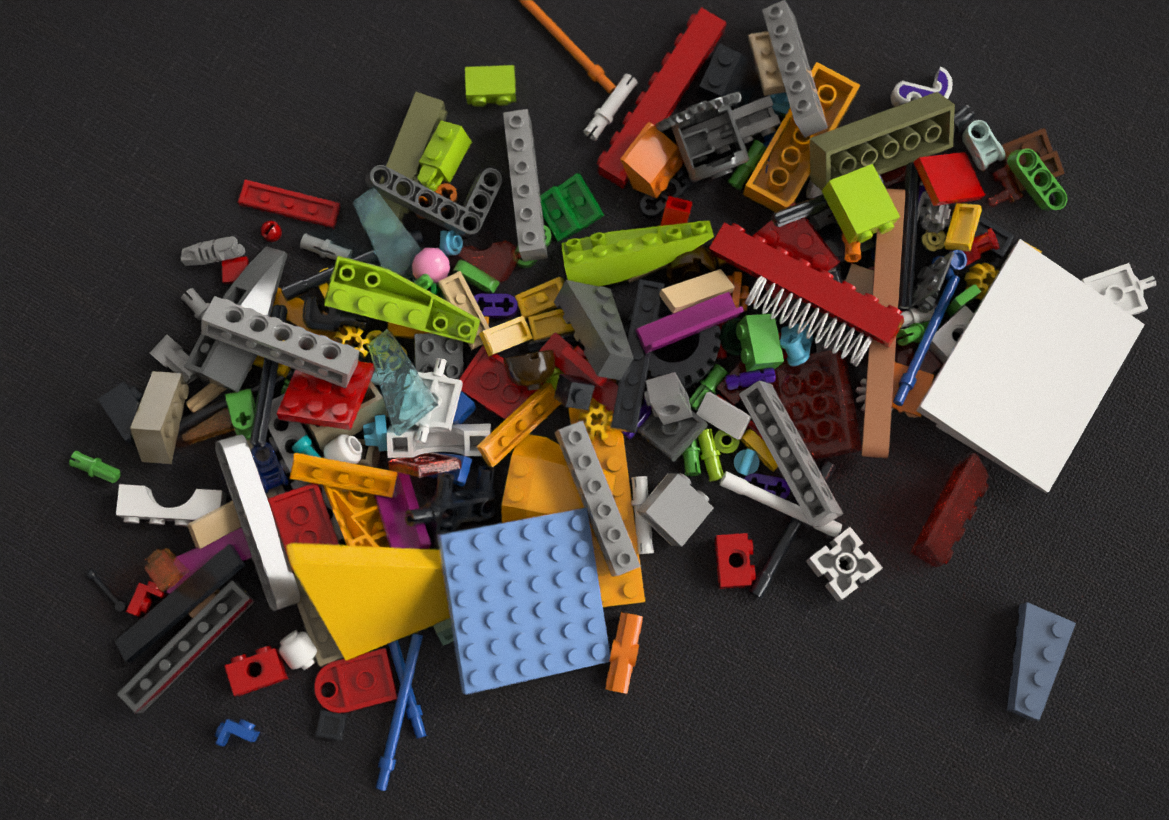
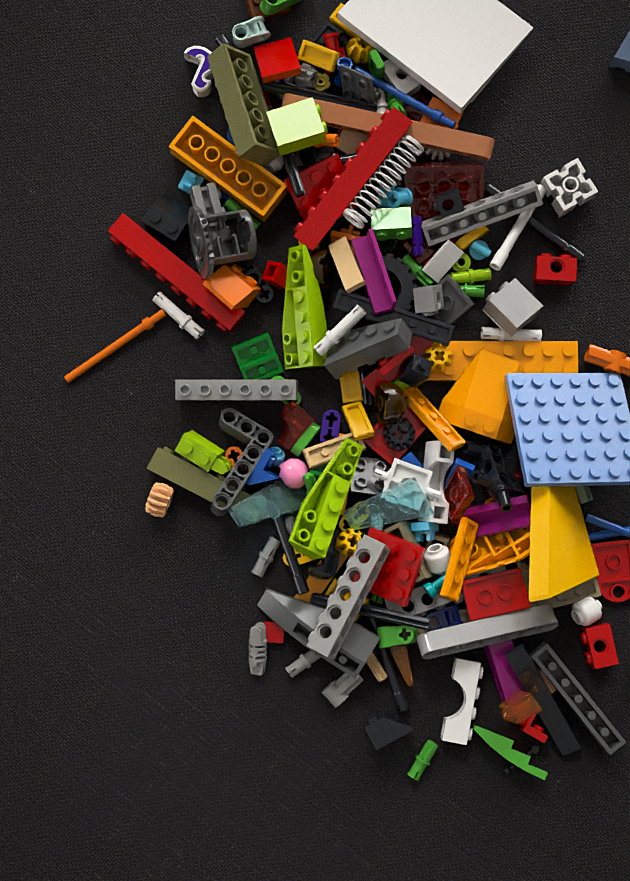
camera: 80 degrees left, 5 degrees up
dark tan wedge [130,371,189,464] -> none
tan tile [187,501,241,549] -> none
red tile [238,180,341,229] -> none
red hinge [261,221,282,242] -> none
lime brick [465,65,516,106] -> none
yellow slope [515,277,565,319] -> none
light grey brick [554,420,641,576] -> none
dark purple beam [744,474,790,499] -> none
tan tile [749,31,786,96] -> none
light grey brick [762,0,828,138] -> none
clear red slope [910,453,989,567] -> none
clear red piece [988,165,1024,207] -> none
none -> light nougat gear [145,483,174,517]
none -> blue slope [246,448,280,485]
none -> white pin [314,305,366,356]
none -> black gear [383,418,415,450]
none -> black brick [432,187,465,218]
none -> bright green slope [472,724,548,780]

